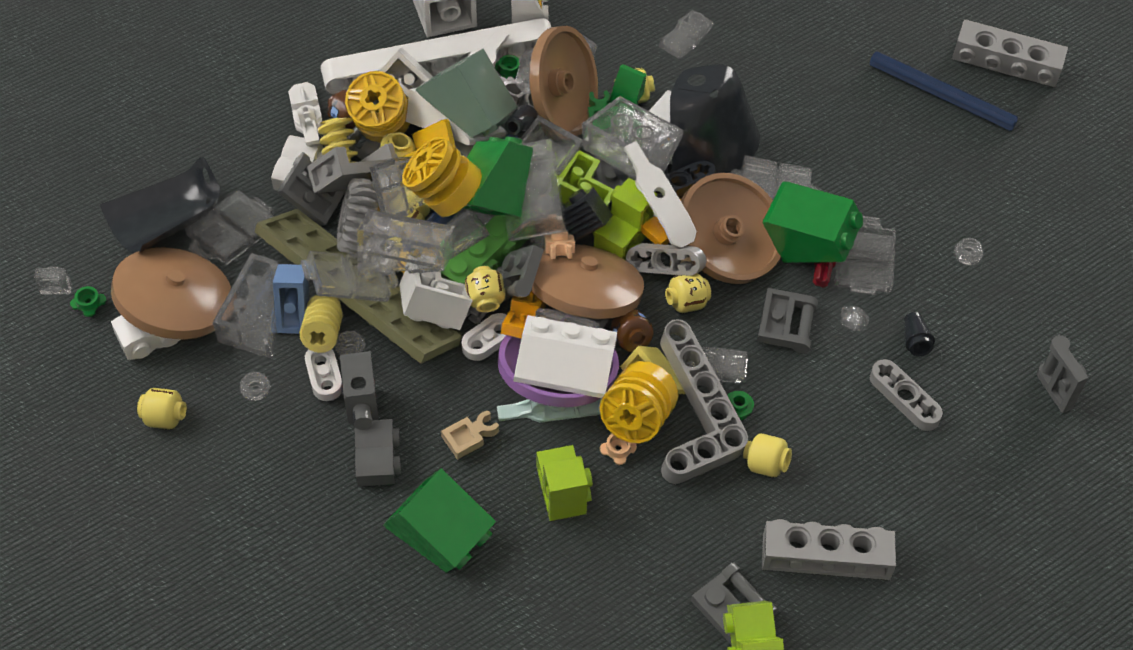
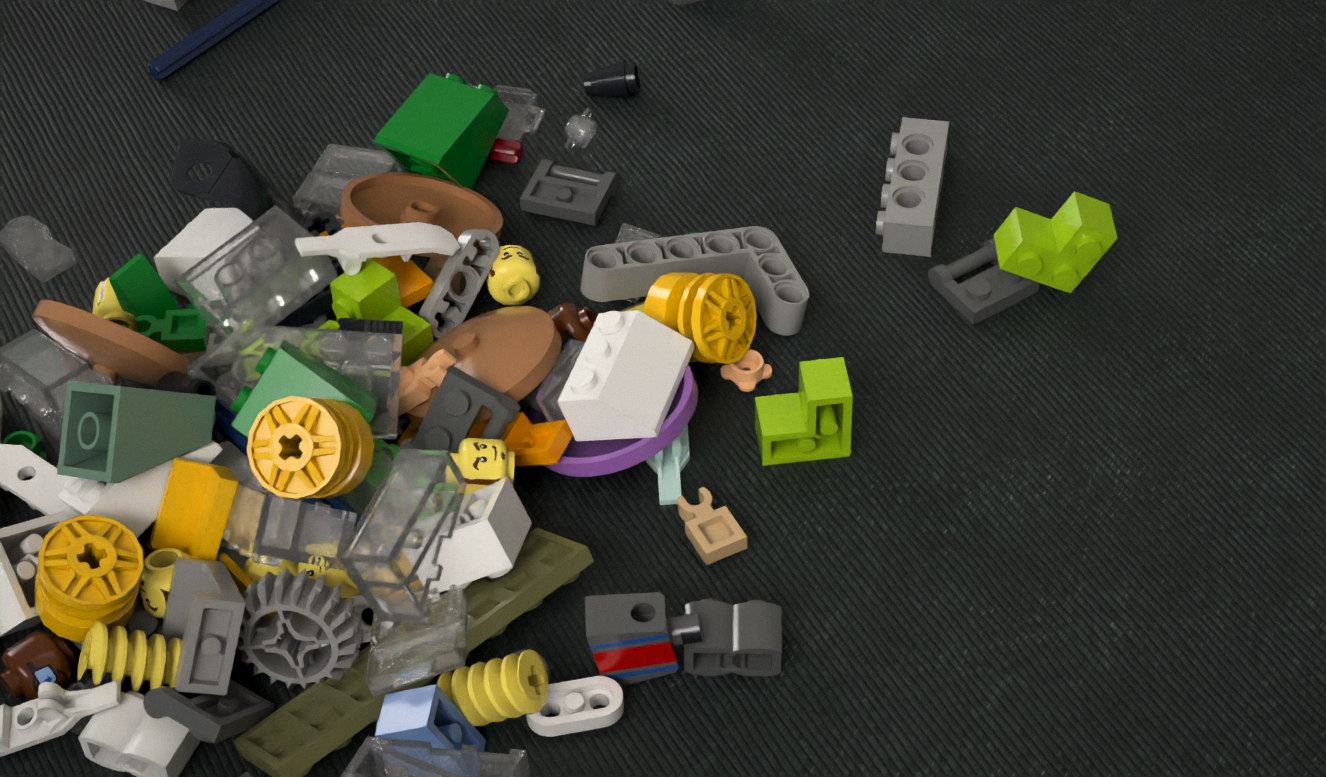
camera: 80 degrees left, 10 degrees down
green slope [383,468,496,572] -> none
white plate [462,313,507,361] -> none
light yellow head [743,434,792,477] -> none
light grey beam [870,359,943,431] -> none
clear plate [954,238,983,265] -> none

